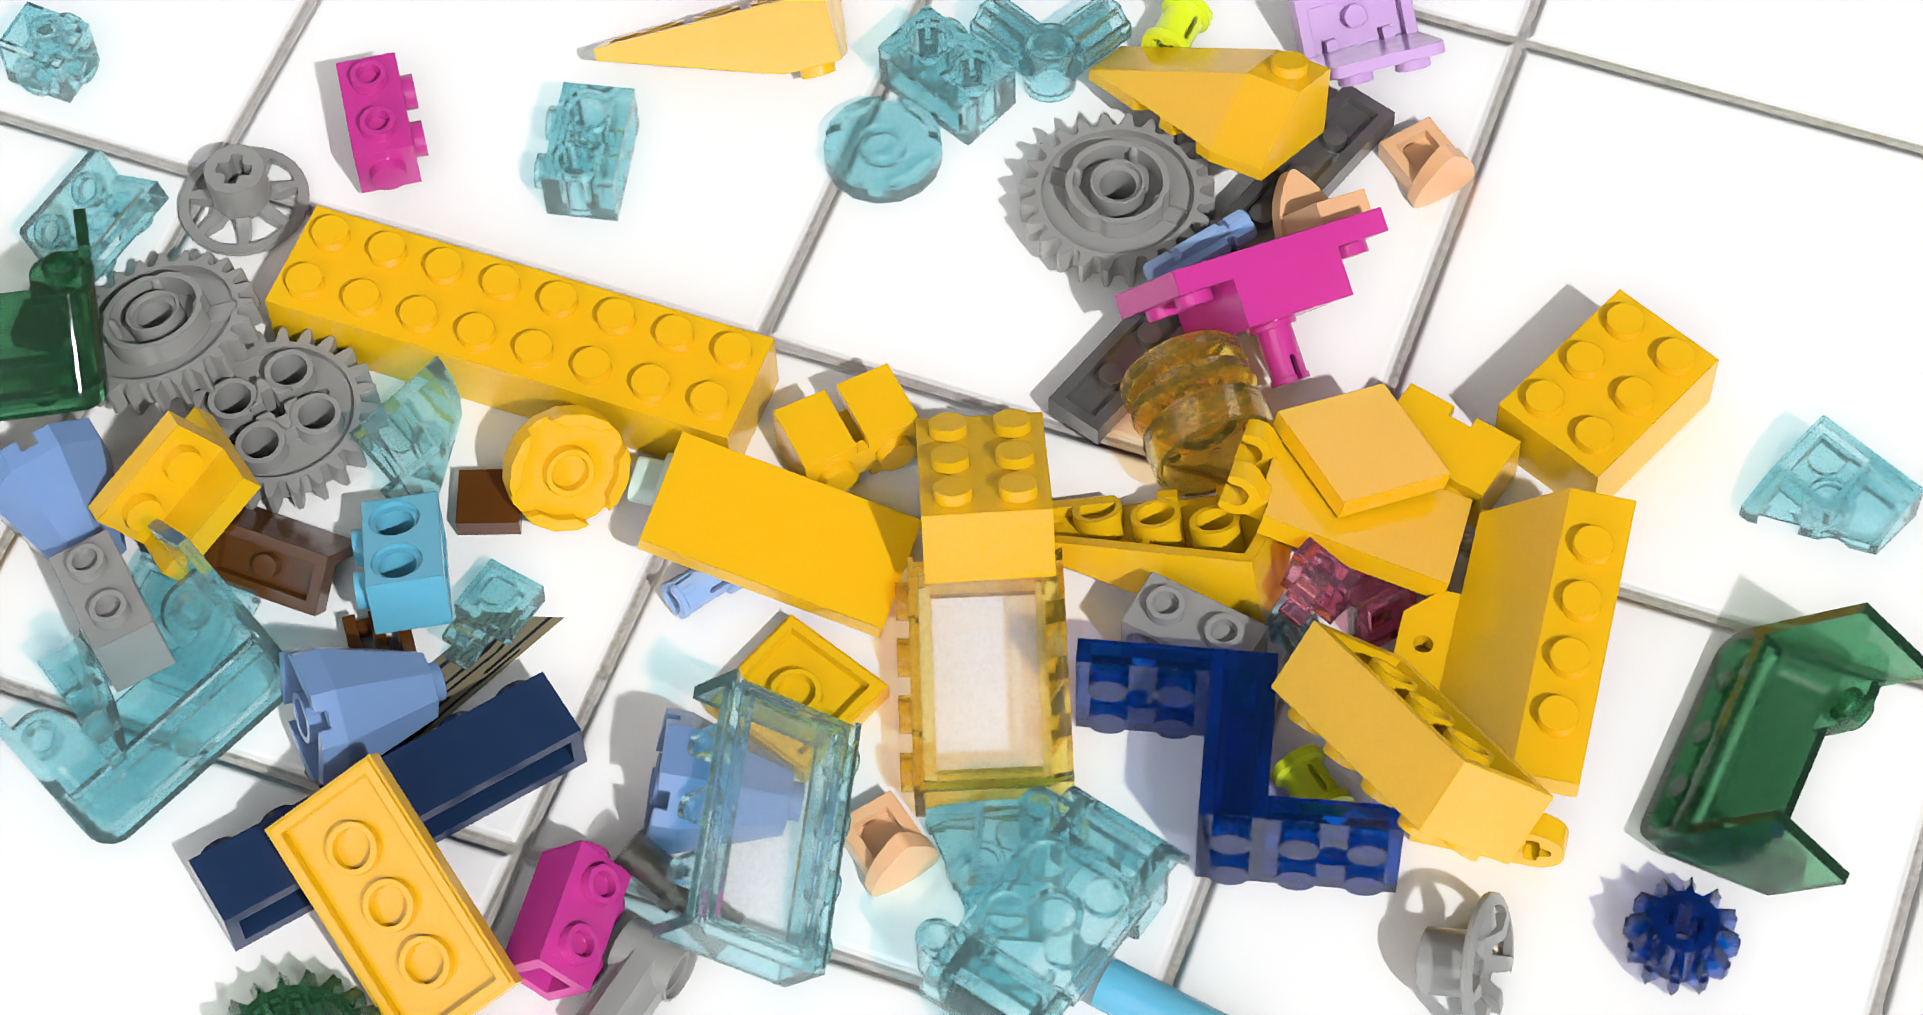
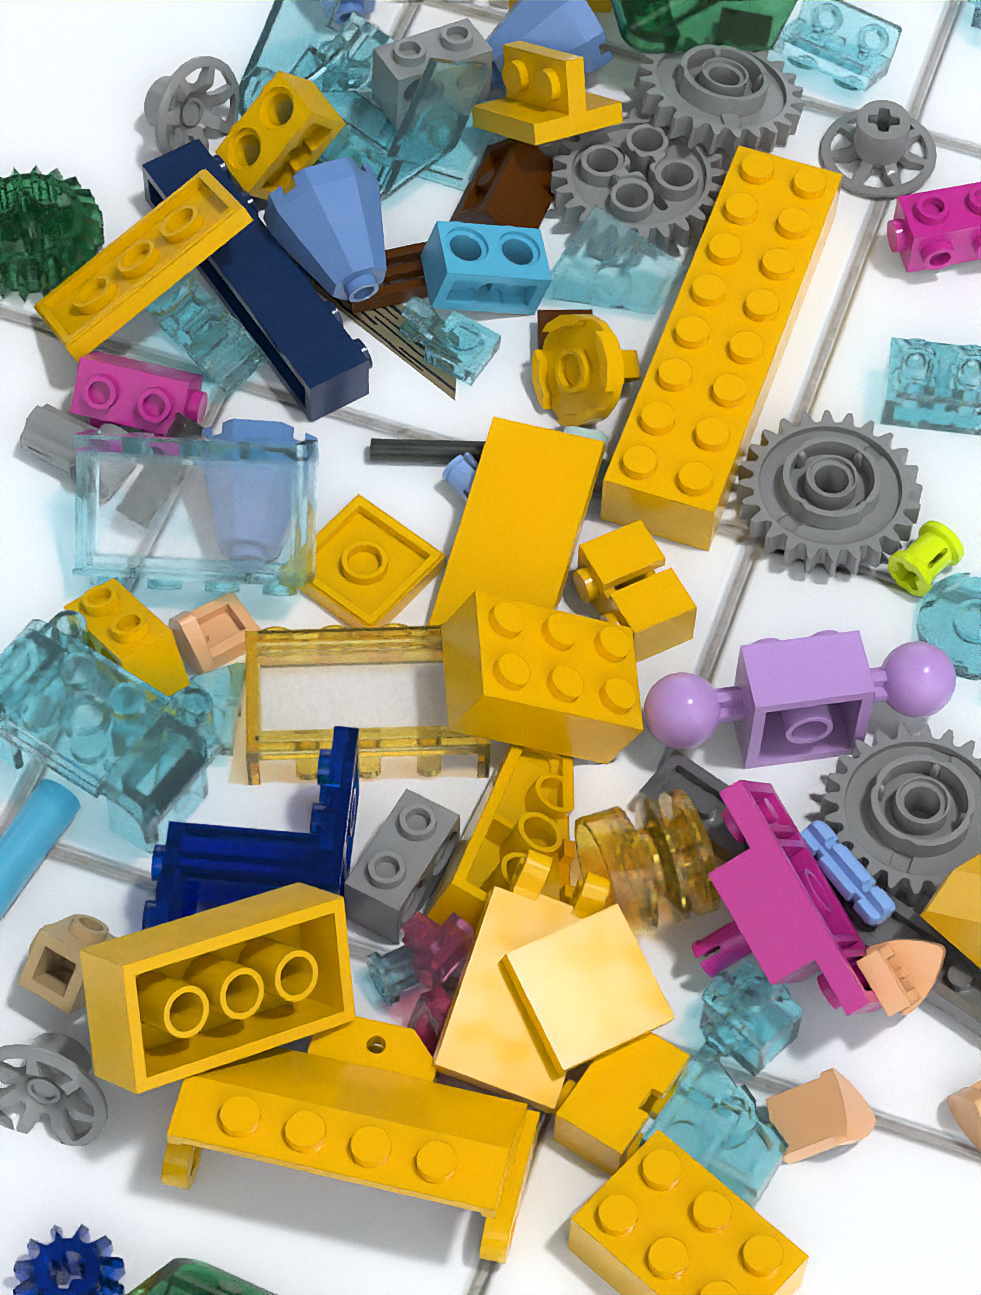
camera: 85 degrees right, 0 degrees up
none -> tan brick [17,914,117,1014]
none -> yellow brick [63,578,190,714]
none -> light grey wheel [144,56,240,155]
none -> clear light blue brick [145,273,269,397]
none -> yellow brick [215,70,346,200]
none -> pearl dark grey bar [370,438,486,463]
none -> clear light blue slope [639,1040,789,1209]
none -> lavender brick [644,630,956,769]
none -> clear light blue brick [699,960,804,1077]
none -> light grey gear [736,410,923,577]
none -> light nougat tile [765,1068,876,1164]
none -> neon yellow bush [887,520,964,597]

